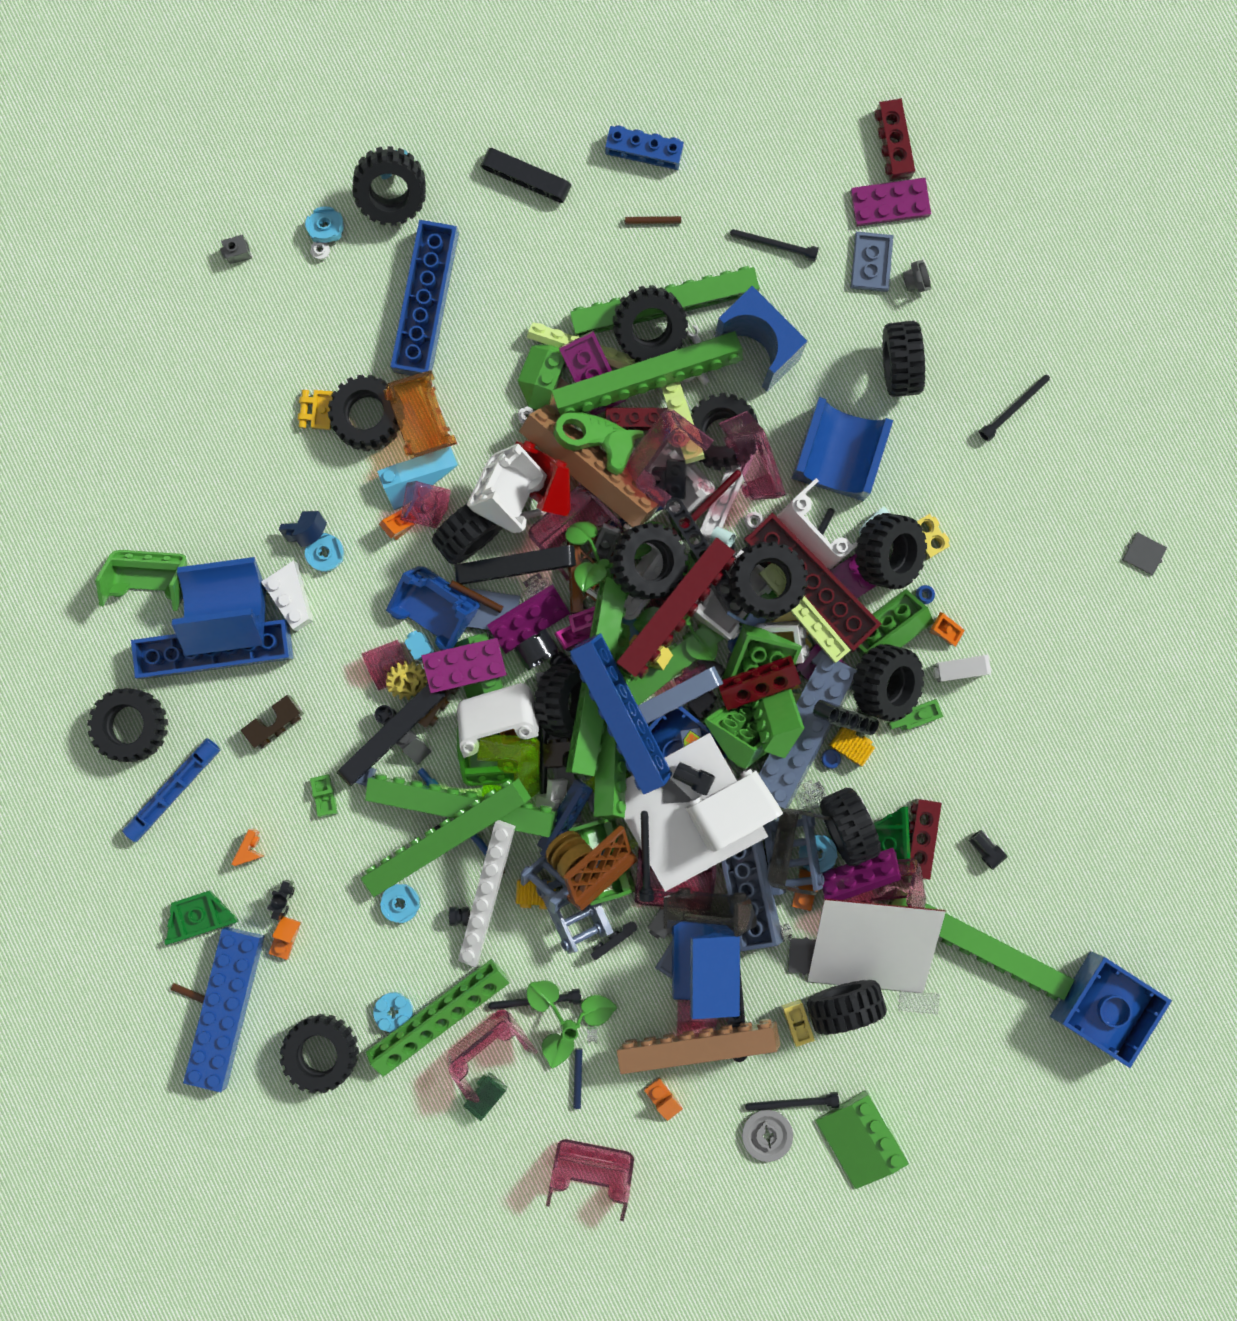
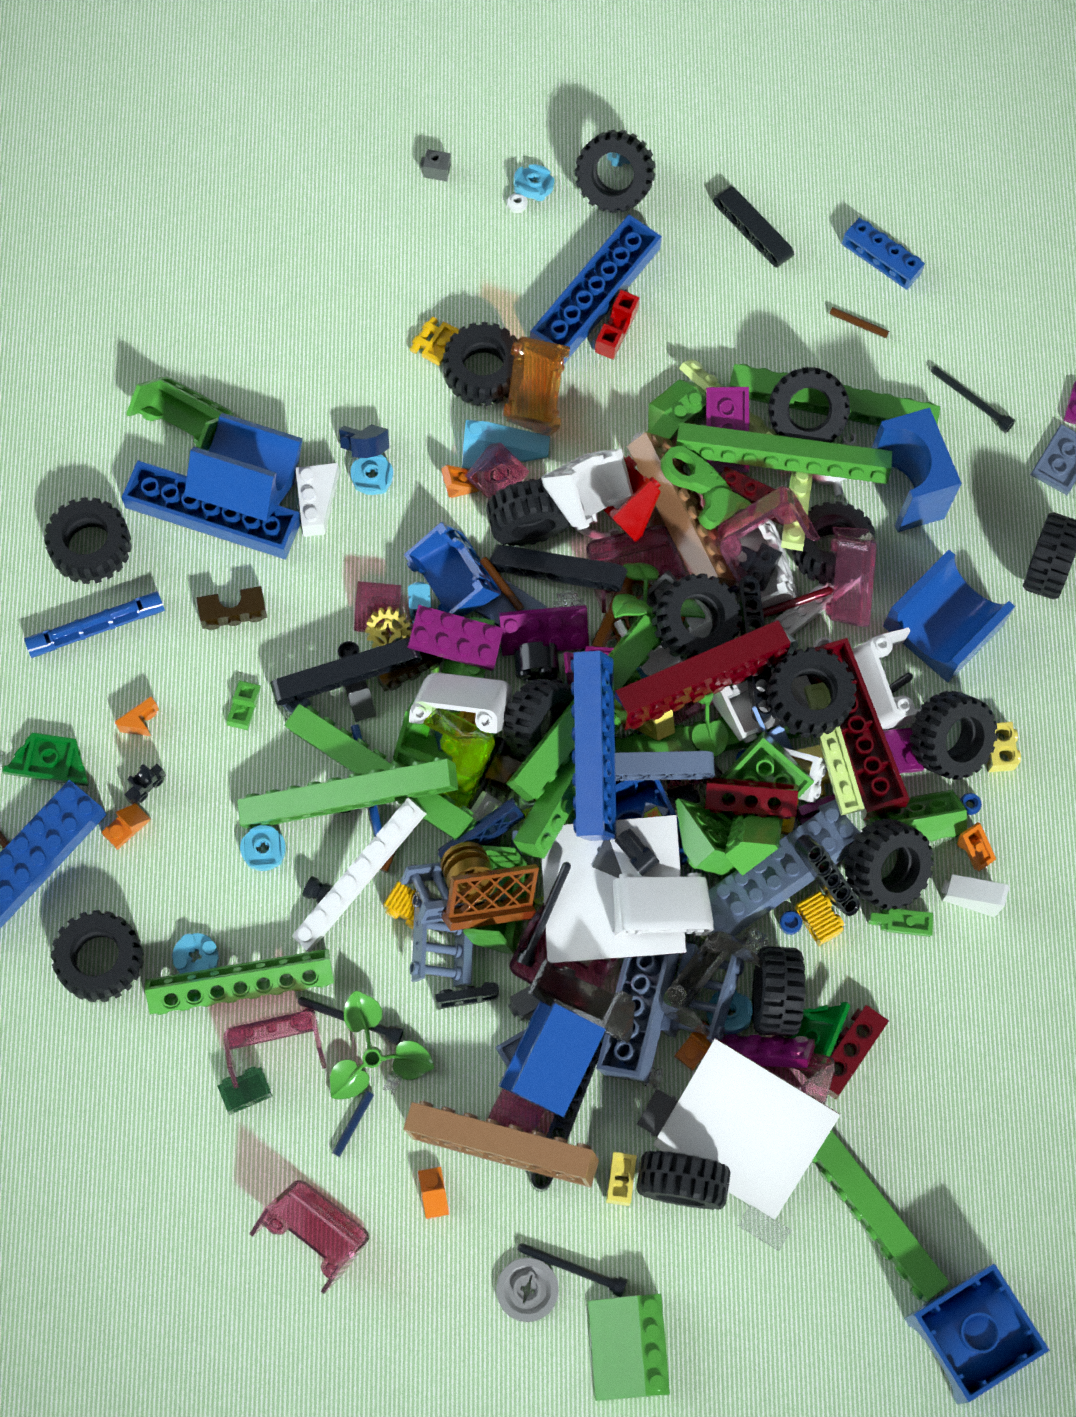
camera: 20 degrees right, 15 degrees down
black piece [968,830,1007,870] -> none
none -> red arch [595,290,640,360]

